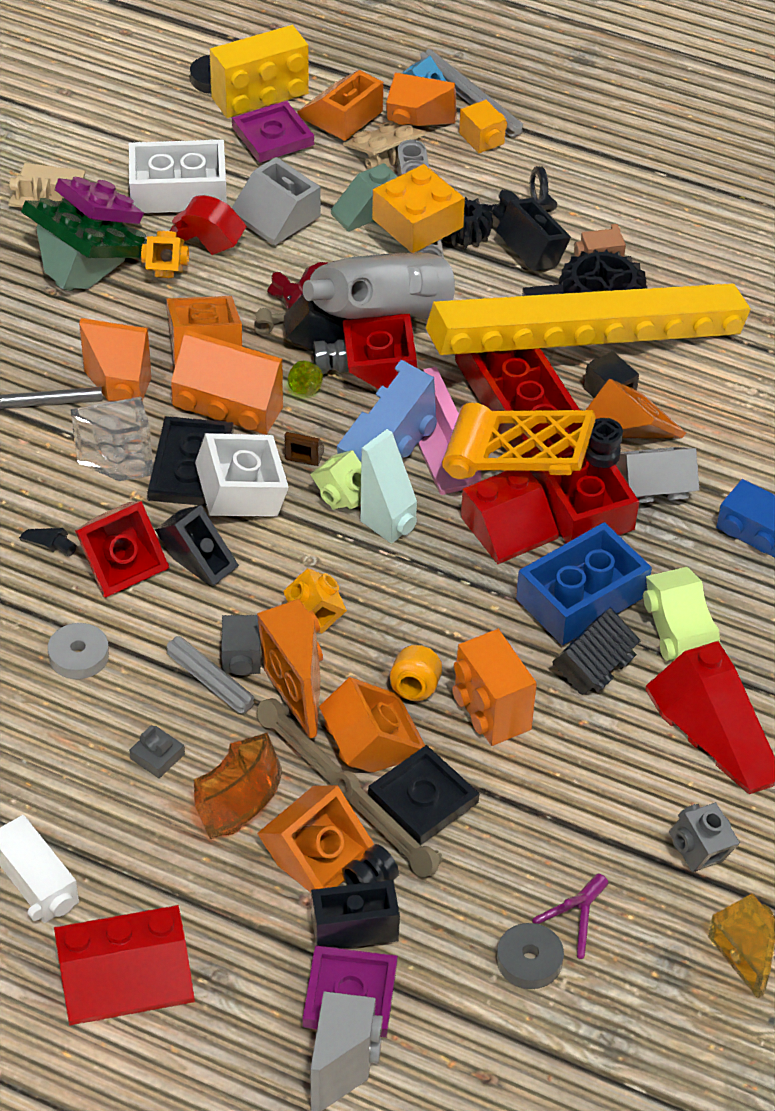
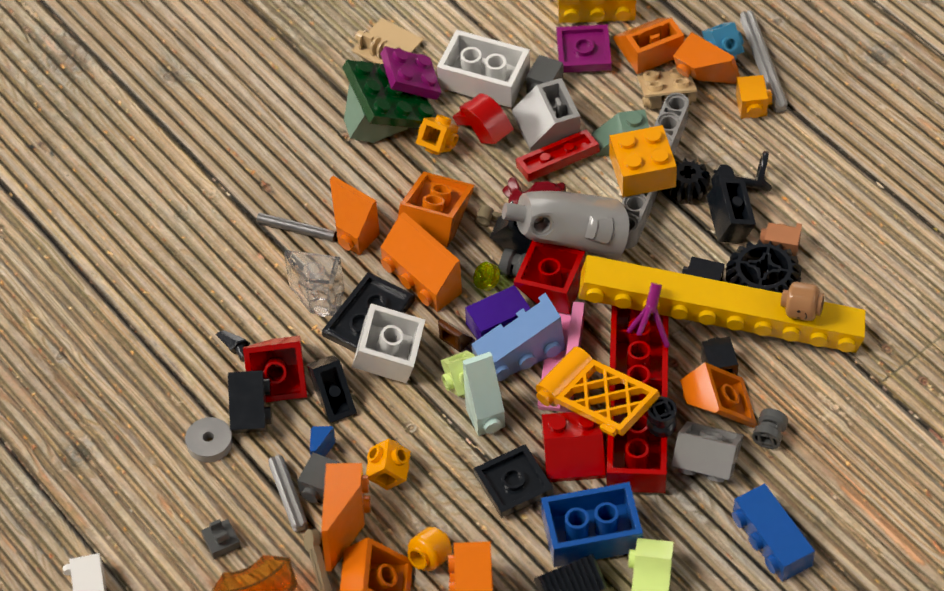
camera: 30 degrees right, 5 degrees up
none -> black brick [228,370,272,434]
none -> blue slope [310,426,336,457]
none -> dark purple brick [465,285,531,340]
none -> black plate [474,444,554,519]
none -> red plate [515,129,600,182]
none -> dark grey brick [526,55,563,94]
none -> magenta plant [627,282,670,348]
none -> dark grey wheel [752,408,789,449]
none -> medium nougat head [781,282,825,321]

